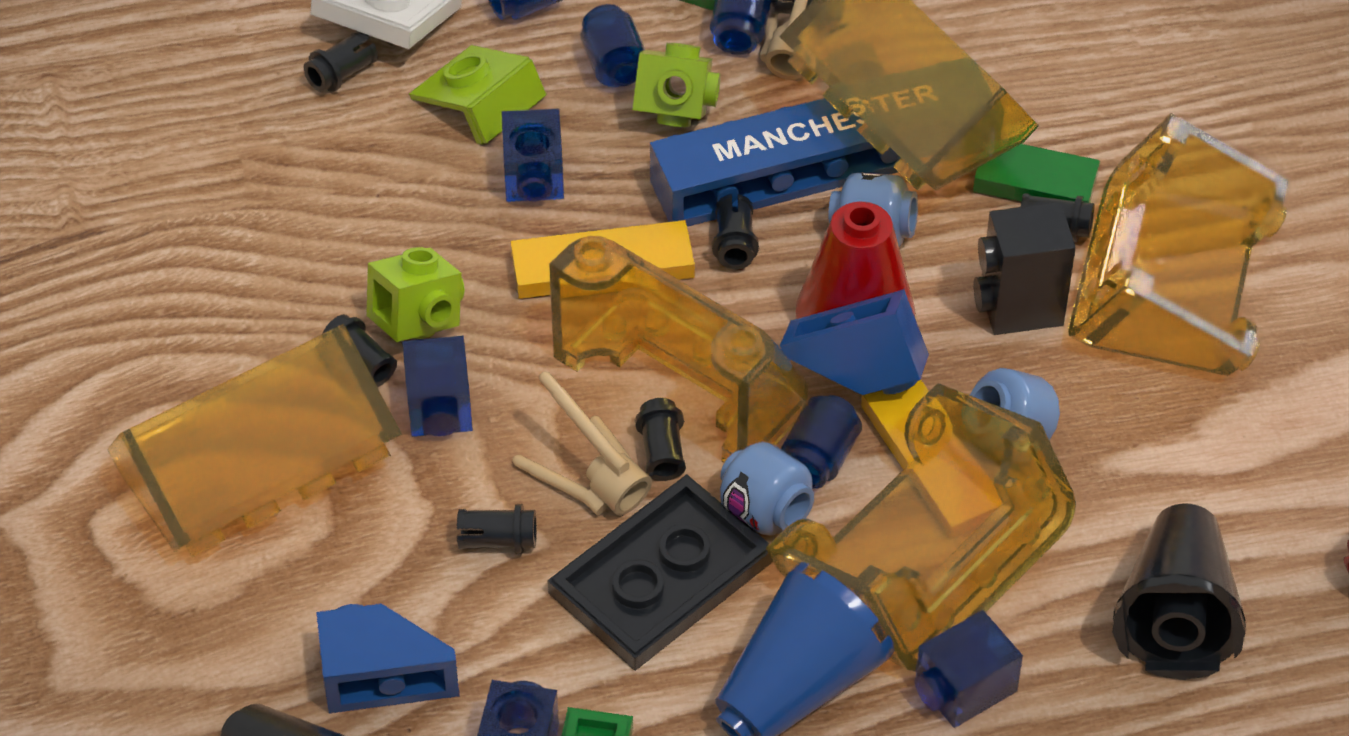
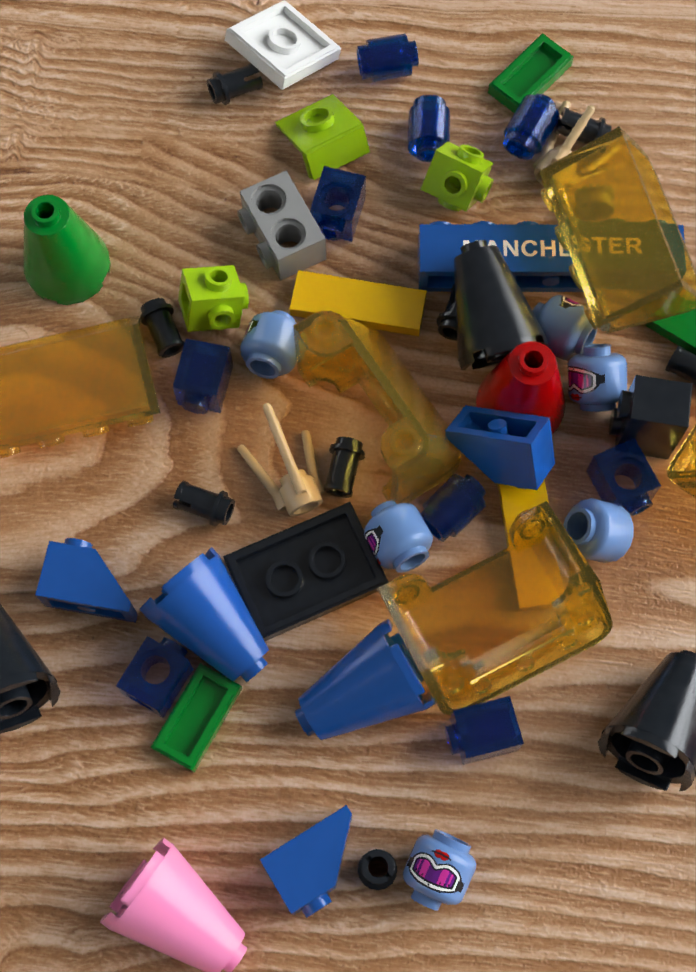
camera: 20 degrees right, 20 degrees up
none -> green cone [23,195,111,305]
none -> blue cone [140,548,269,683]
none -> light grey brick [237,170,326,281]
none -> medium blue head [240,310,304,379]
none -> black cone [454,240,548,370]
none -> medium blue head [568,344,627,412]
none -> clear blue brick [586,438,661,517]

